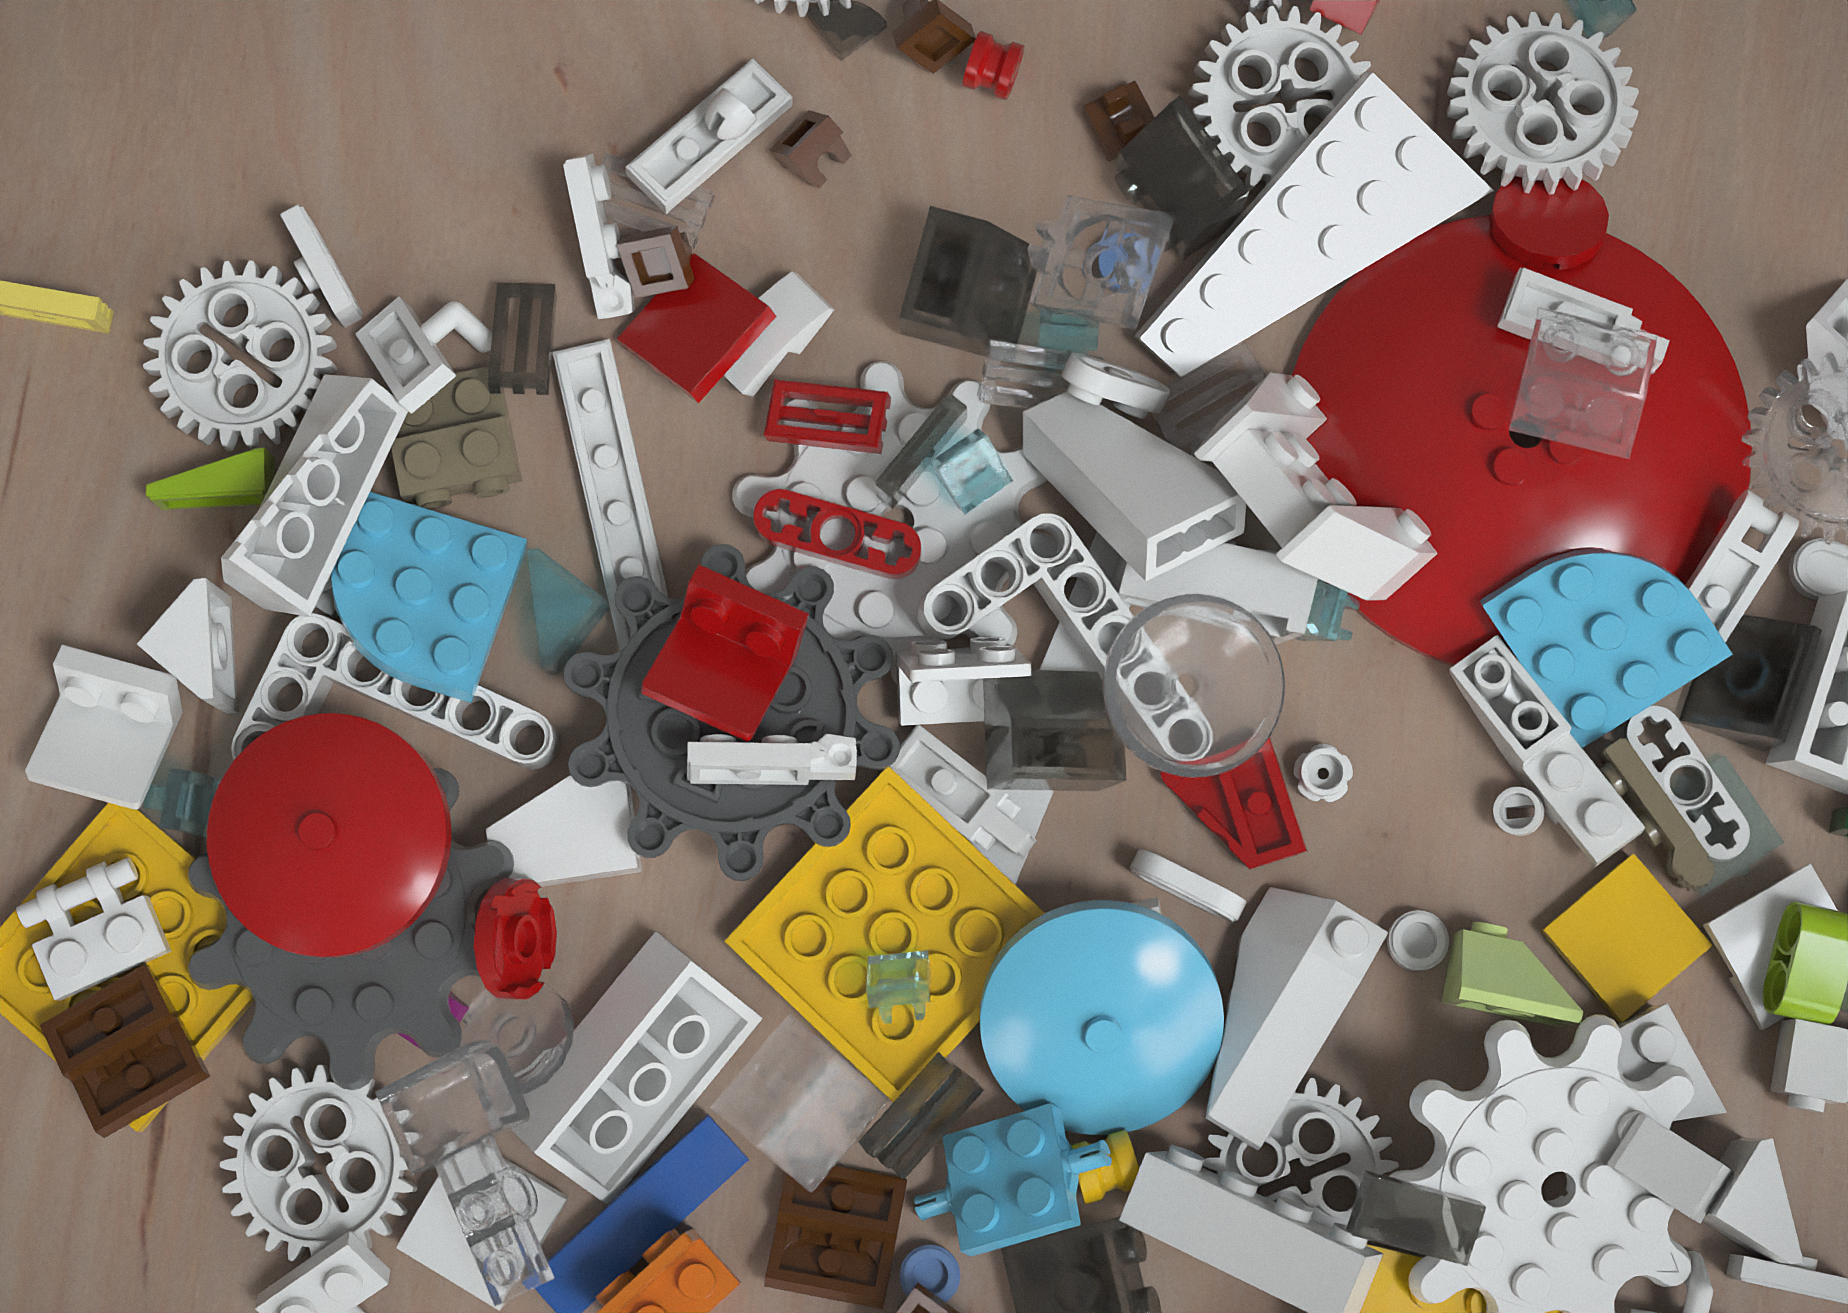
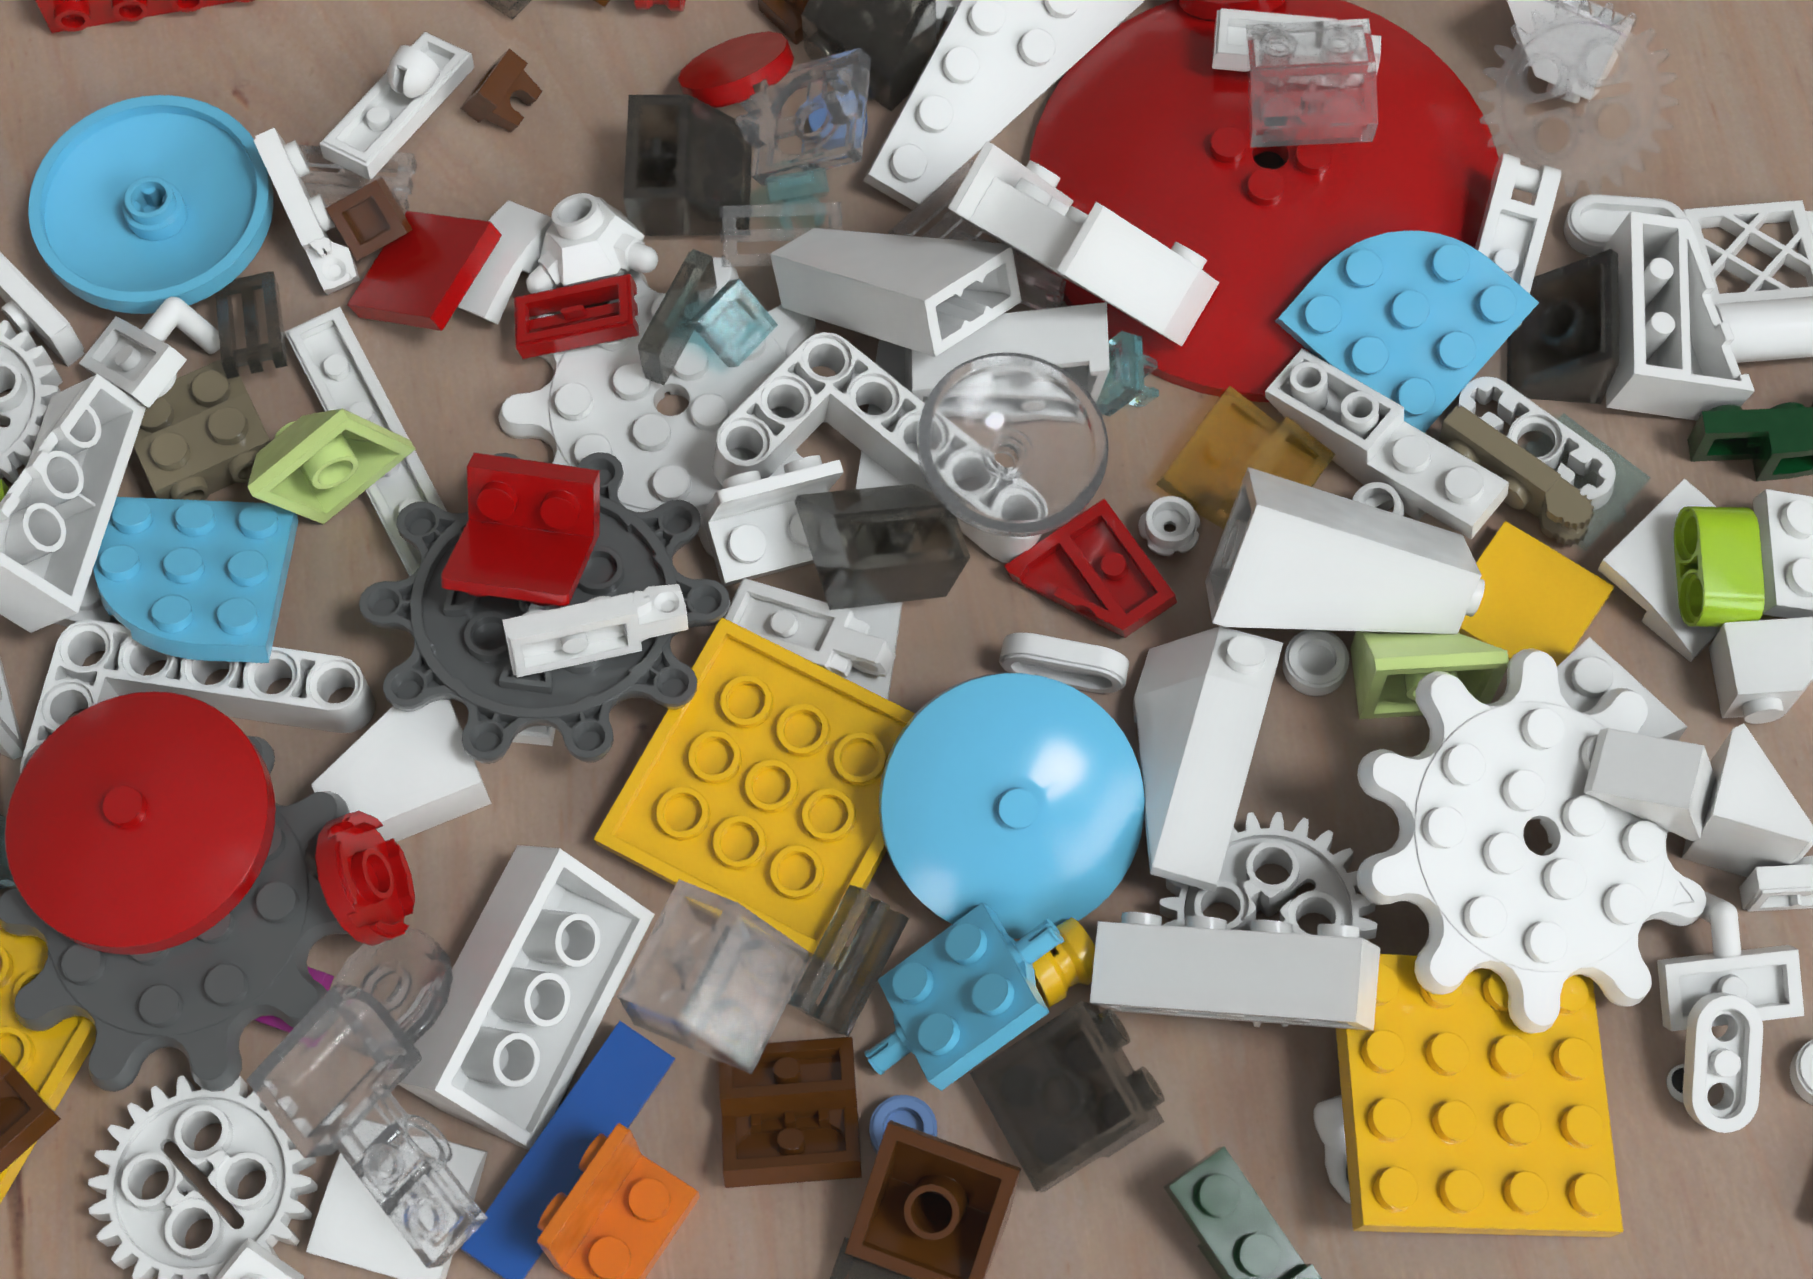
camera: 15 degrees left, 15 degrees down
clear light blue slope [527,548,610,675] -> none
red beam [753,489,922,579] -> none
clear light blue tile [866,950,931,1024] -> none
white plate [1061,352,1171,419] -> none
clear smoke tile [1346,1170,1486,1266] -> none
none -> medium azure dish [28,95,274,314]
none -> yellowish green slope [247,408,416,525]
none -> white rock [526,193,658,294]
none -> red tile [677,31,794,109]
none -> clear yellow slope [1156,386,1335,529]
none -> white slope [1205,467,1485,634]

